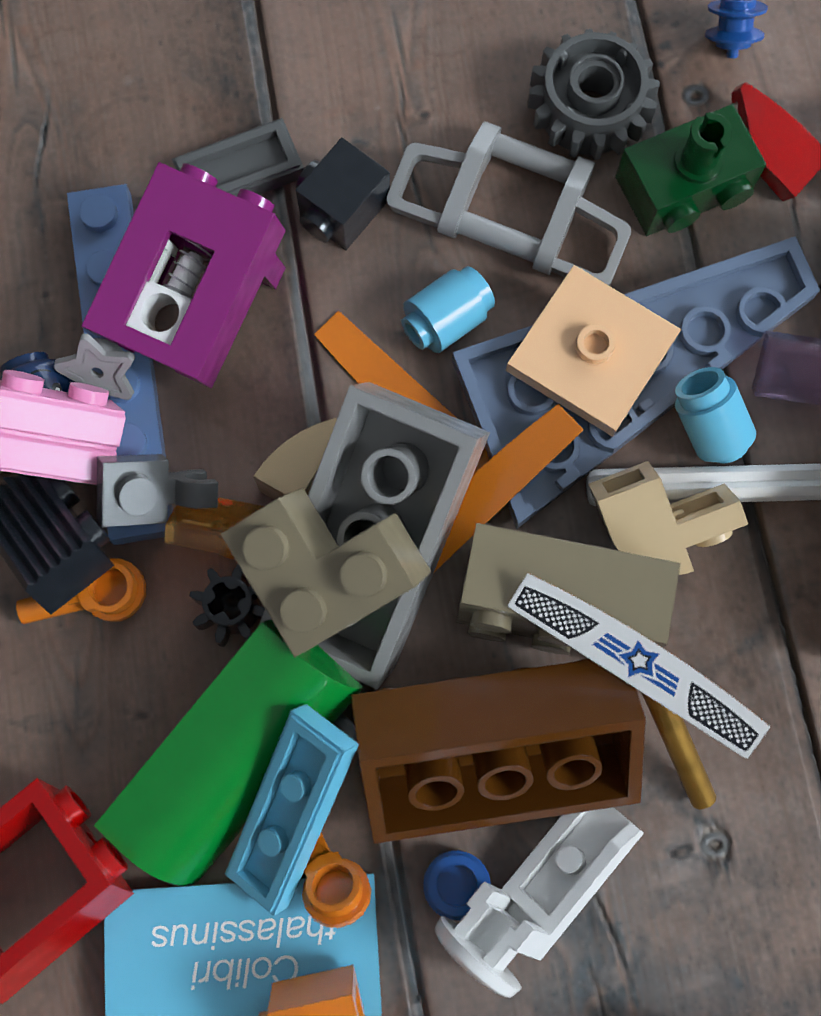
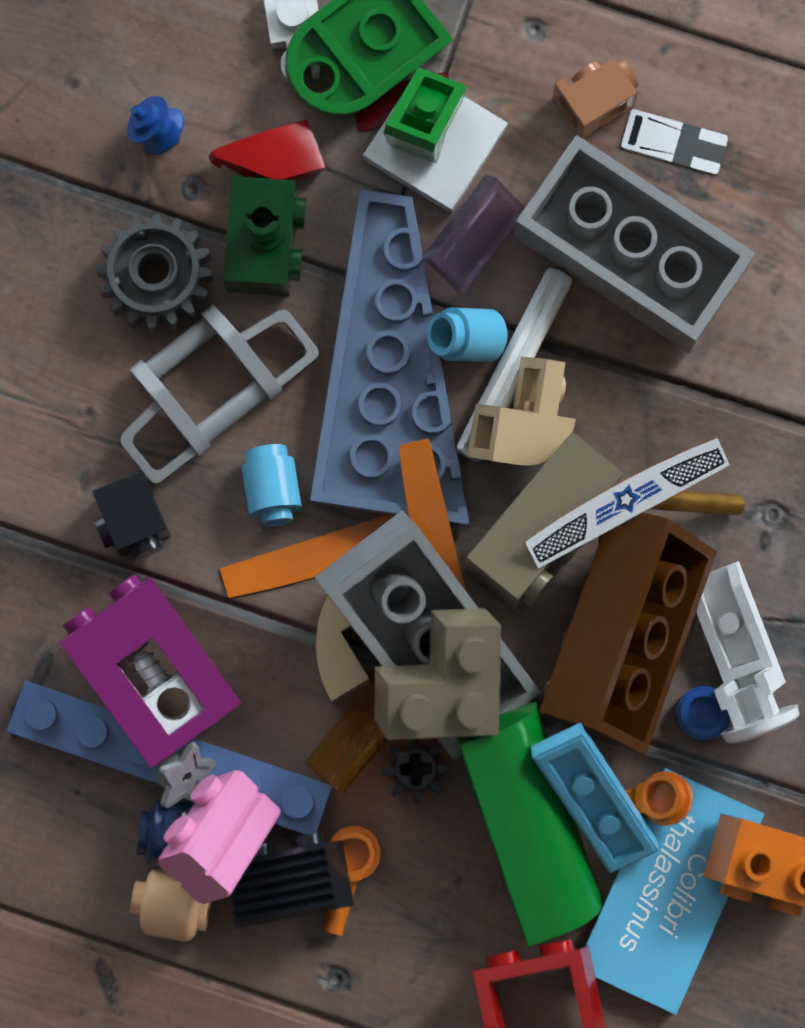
camera: 60 degrees left, 5 degrees up
dark grey plate [97,454,218,527] -> none
dark grey tile [172,118,304,196] -> none
light nougat plate [506,265,681,437] -> none

